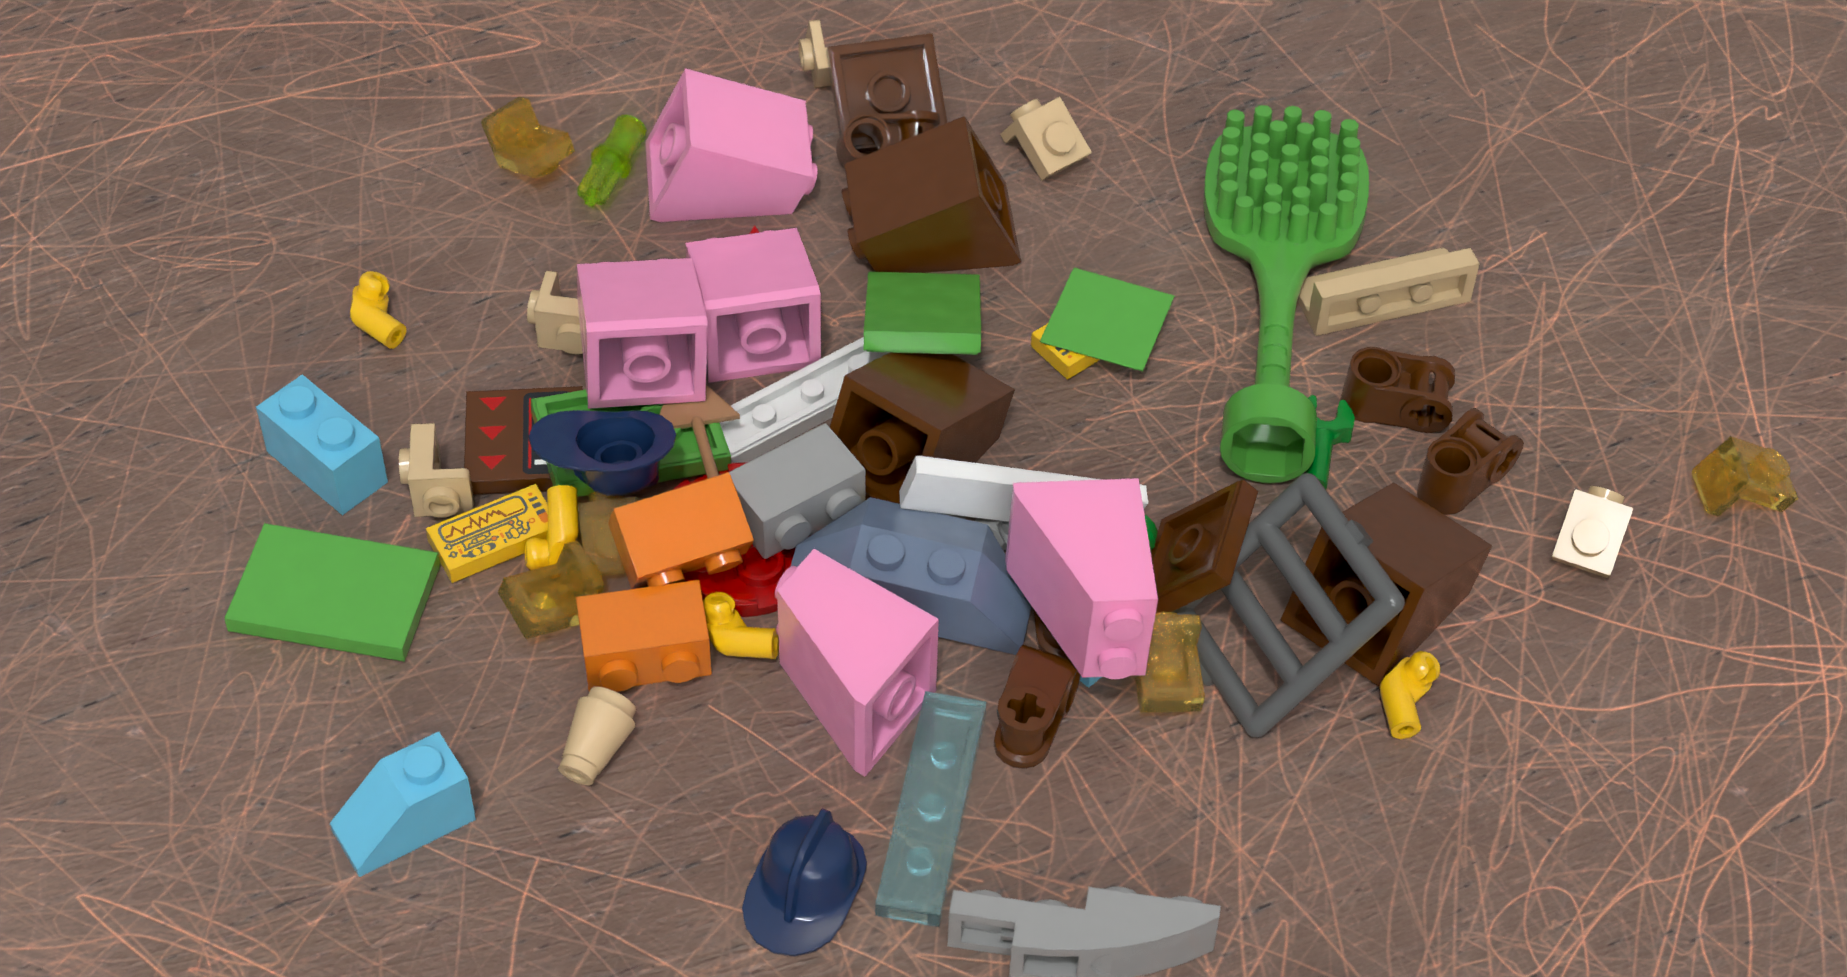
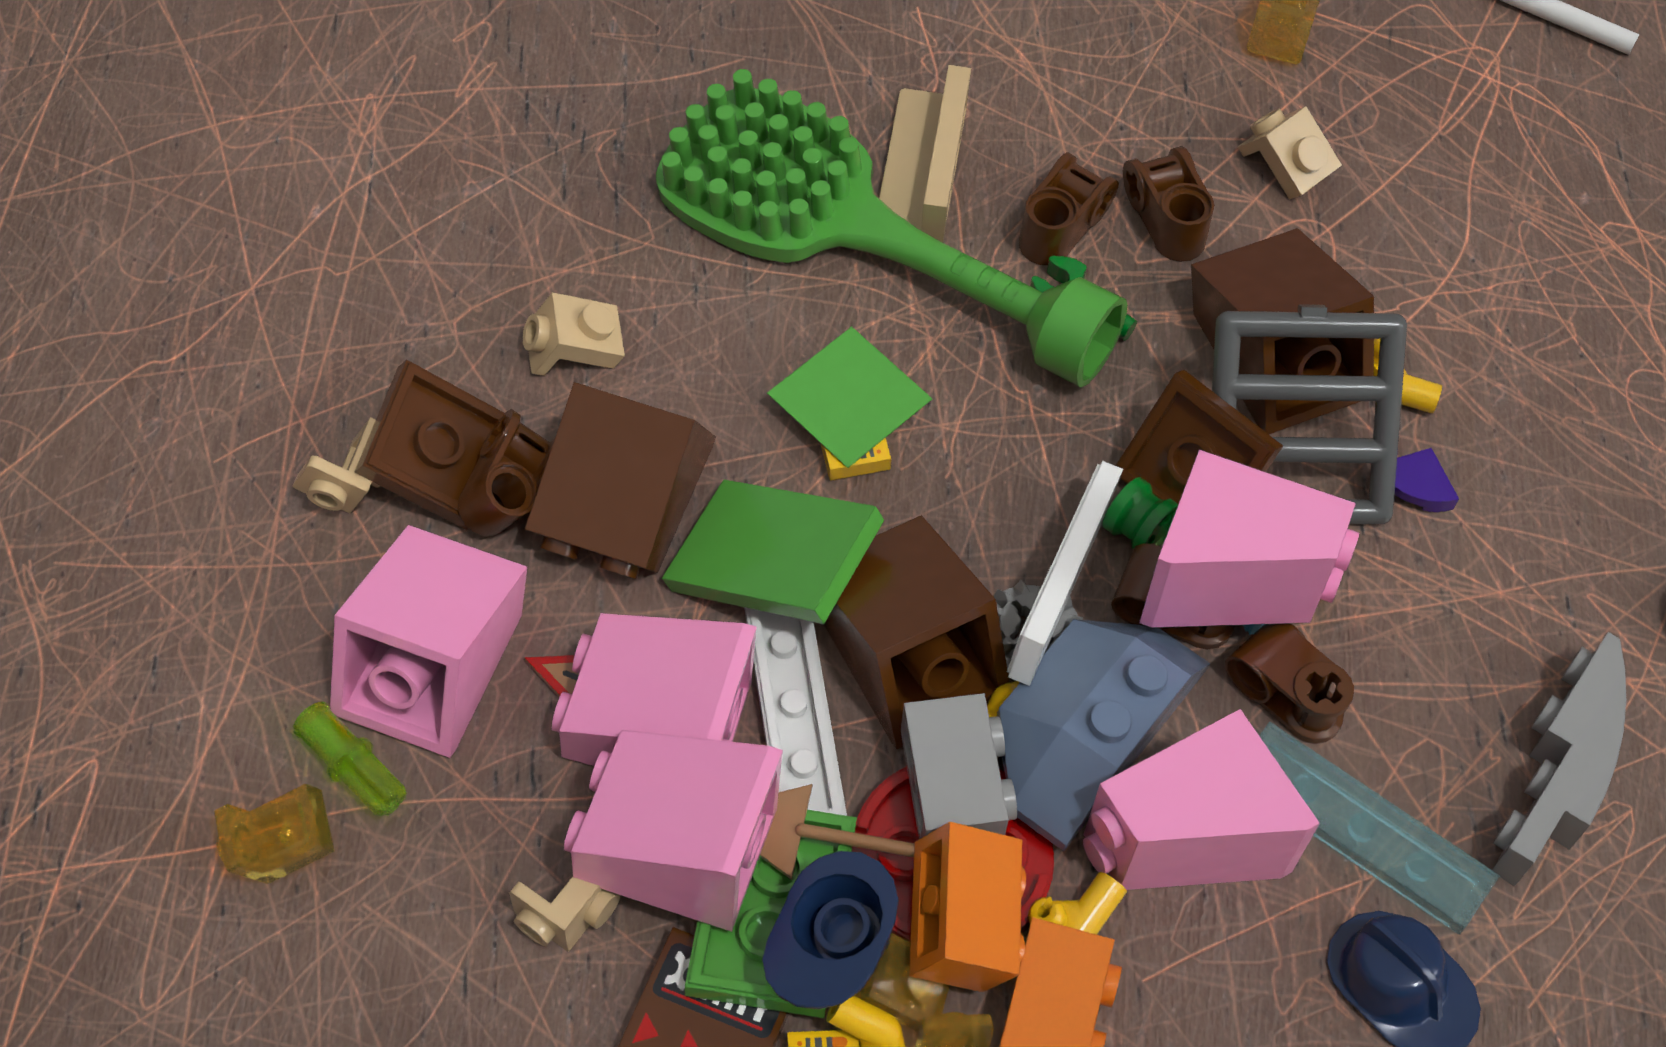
camera: 65 degrees left, 10 degrees up
none -> dark purple tile [1395,448,1459,512]

